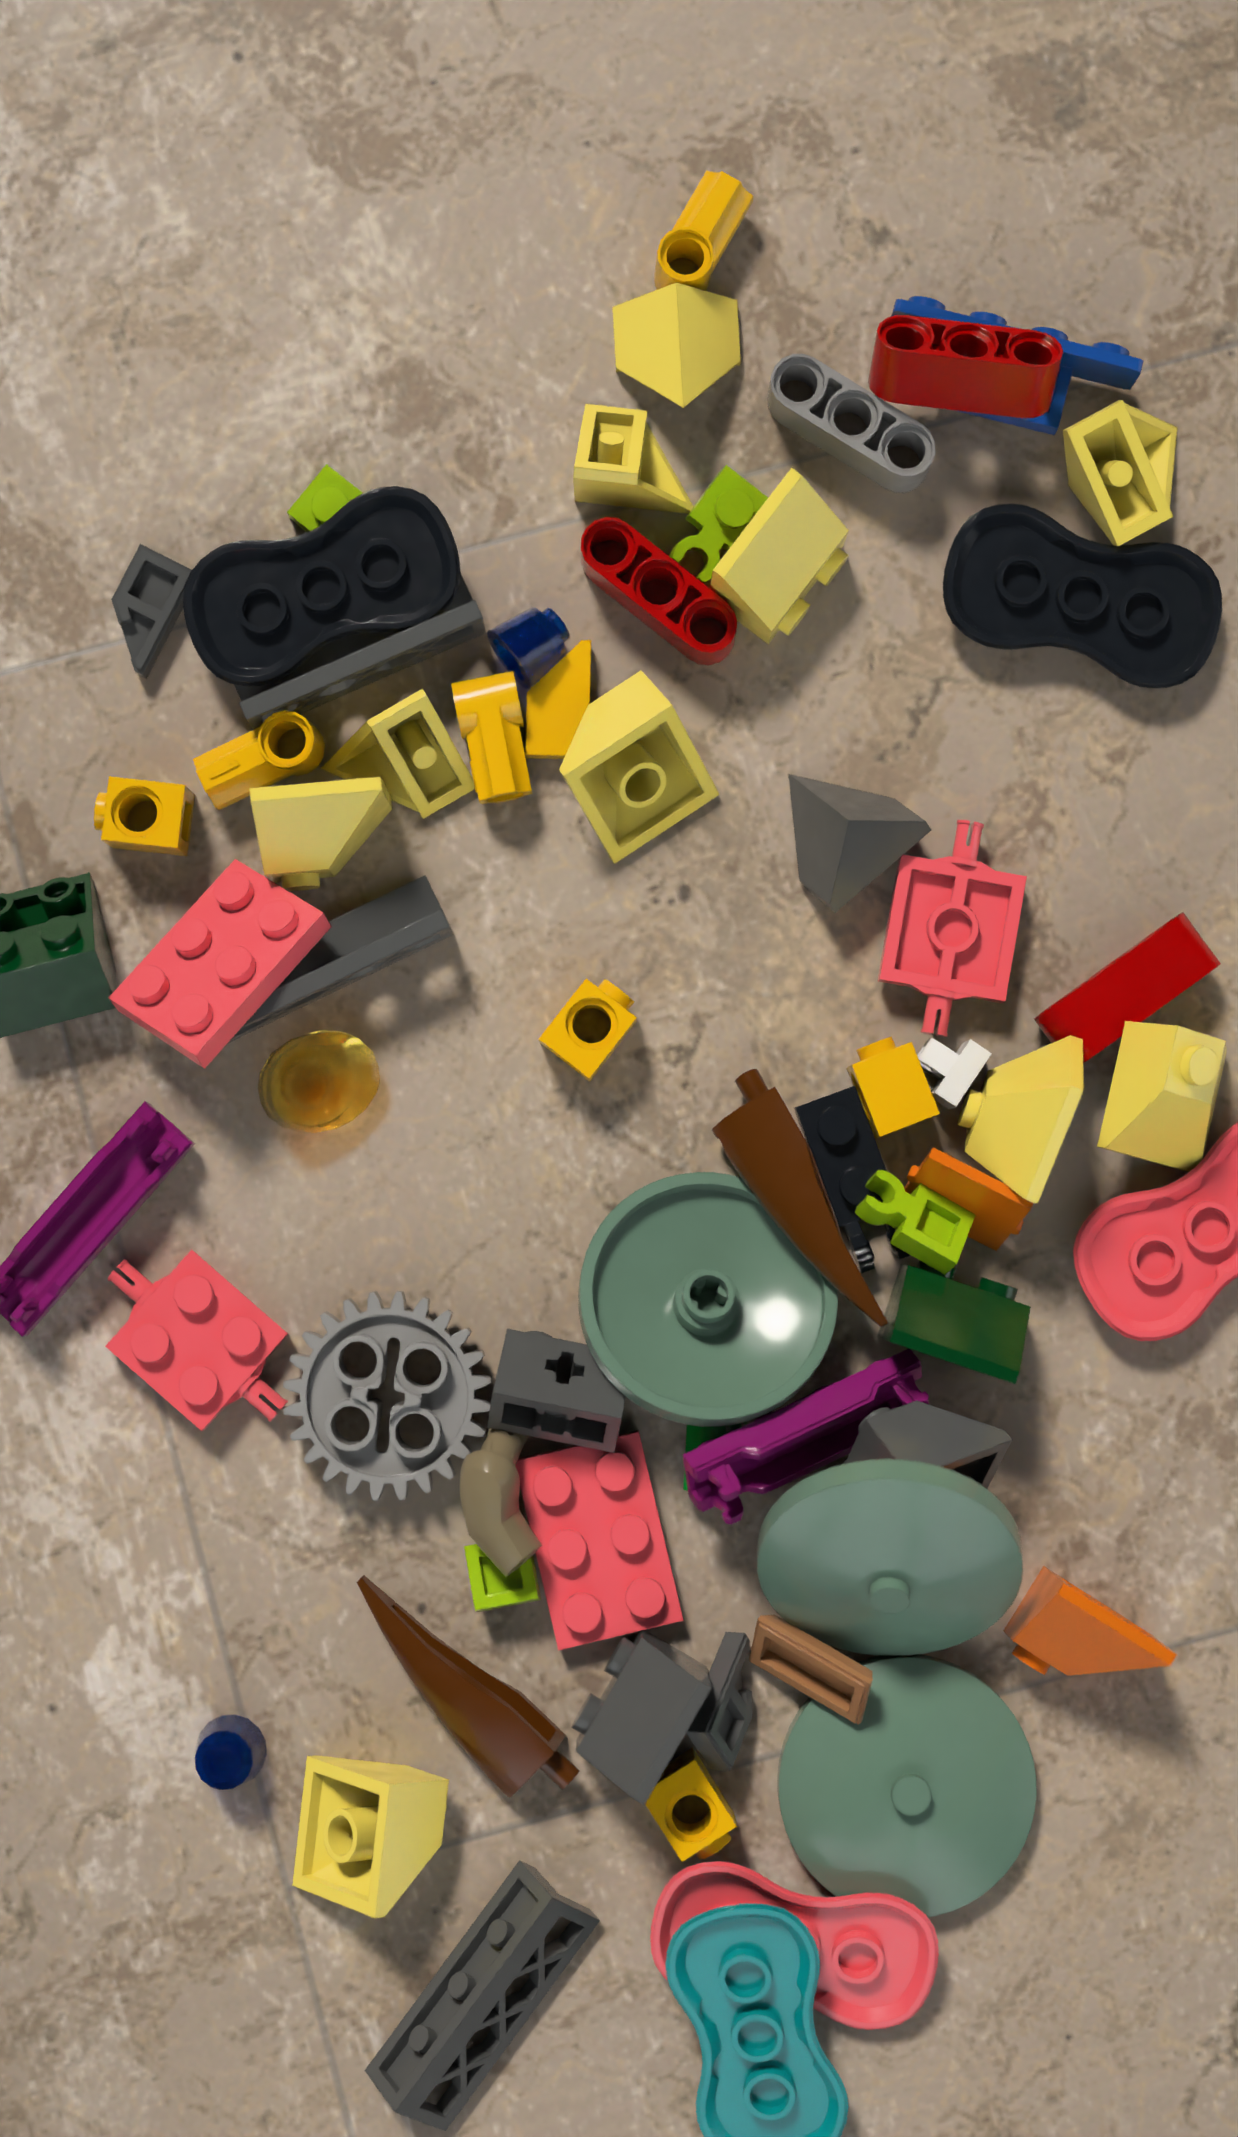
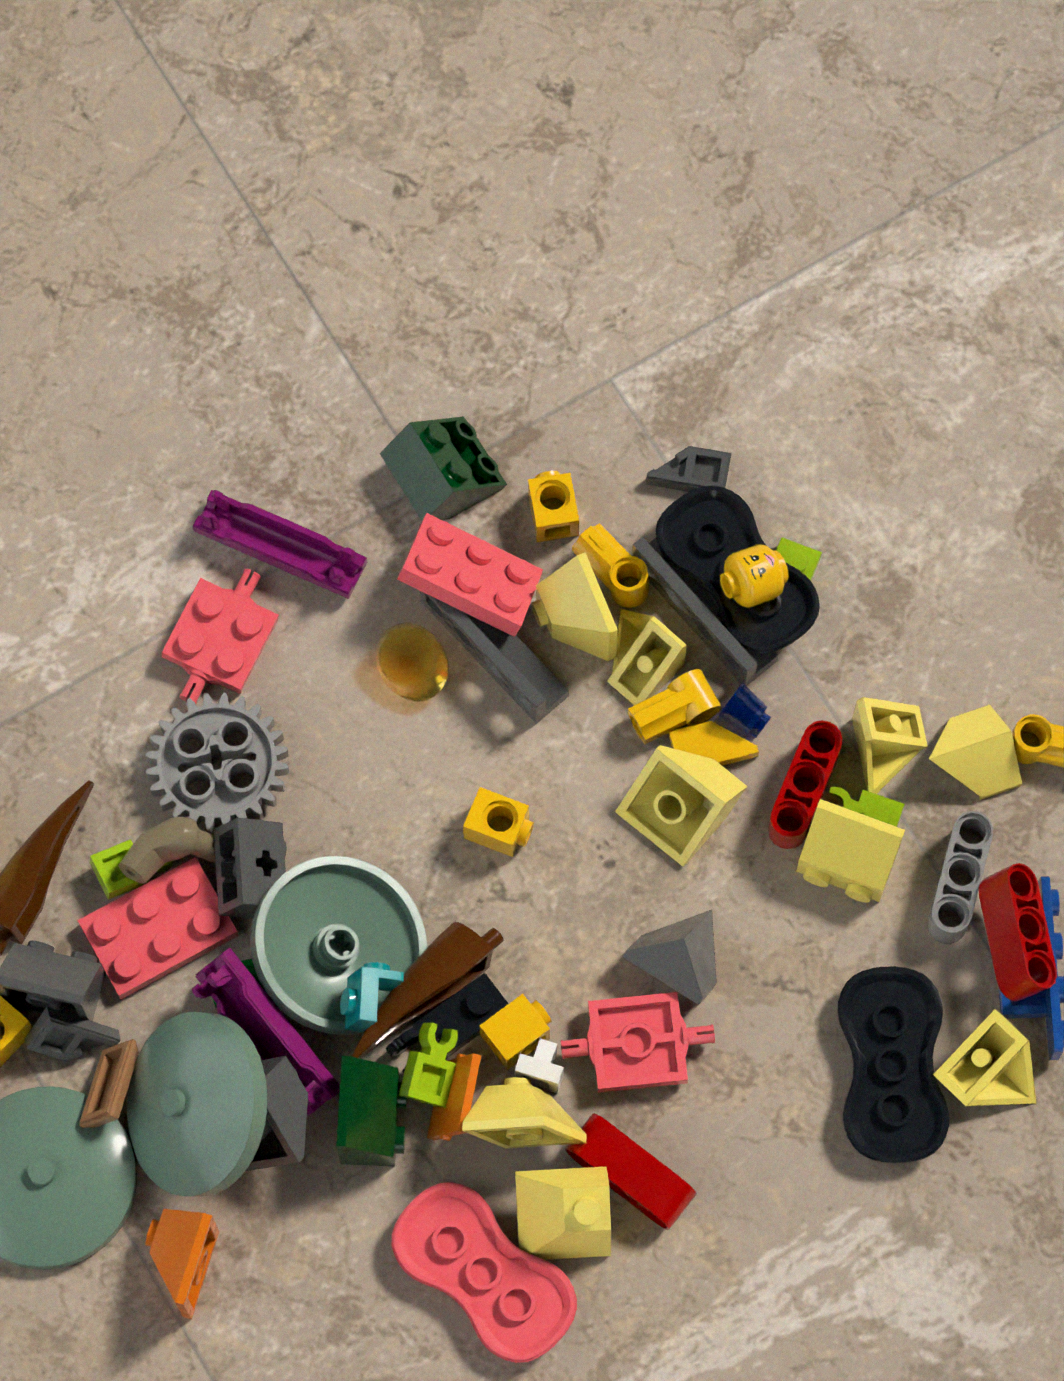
camera: 75 degrees right, 15 degrees down
none -> teal bracket [340,962,404,1032]
none -> yellow head [720,544,788,608]

